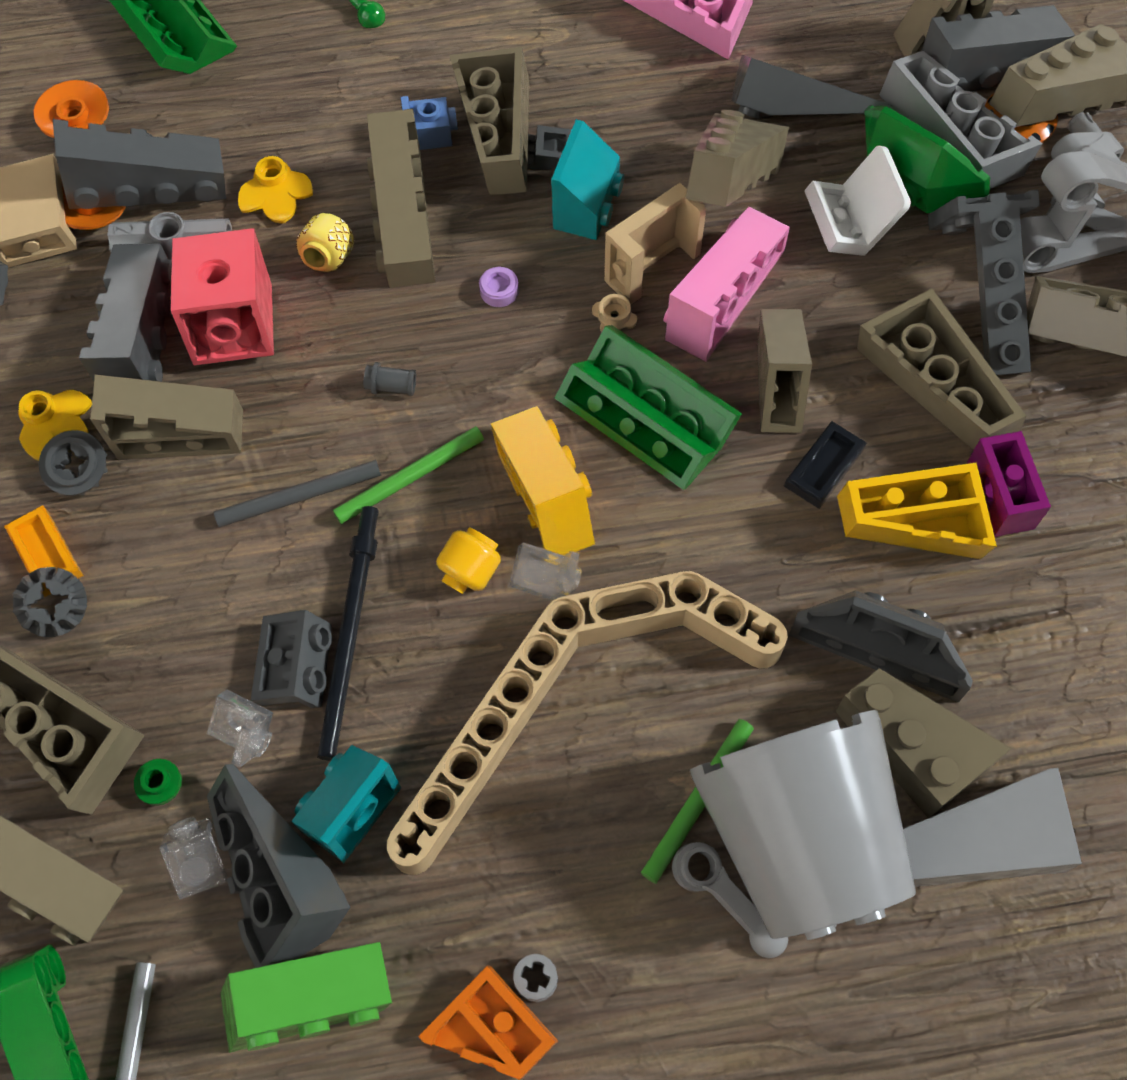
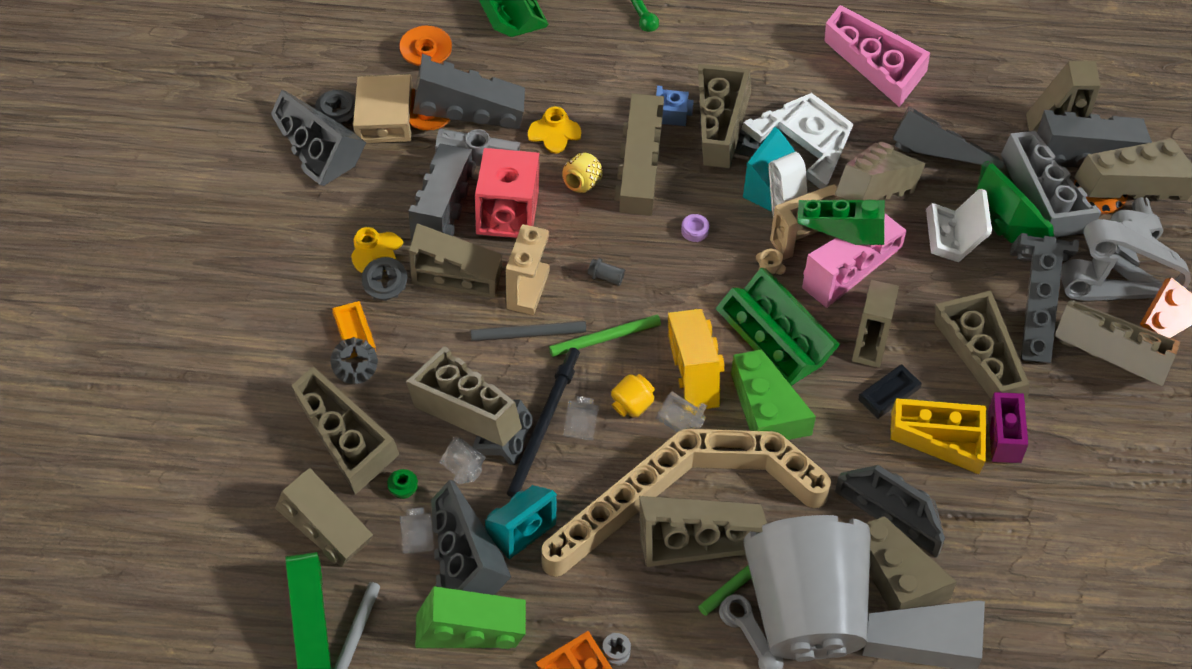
camera: 10 degrees right, 10 degrees down
none -> dark tan wedge [406,346,522,447]
none -> tan panel [506,224,550,315]
none -> clear bracket [563,396,600,441]
none -> dark tan wedge [639,496,767,567]
none -> bright green wedge [731,349,816,440]
none -> white wing [741,93,853,189]
none -> white beam [769,152,807,217]
none -> green slope [797,200,885,245]

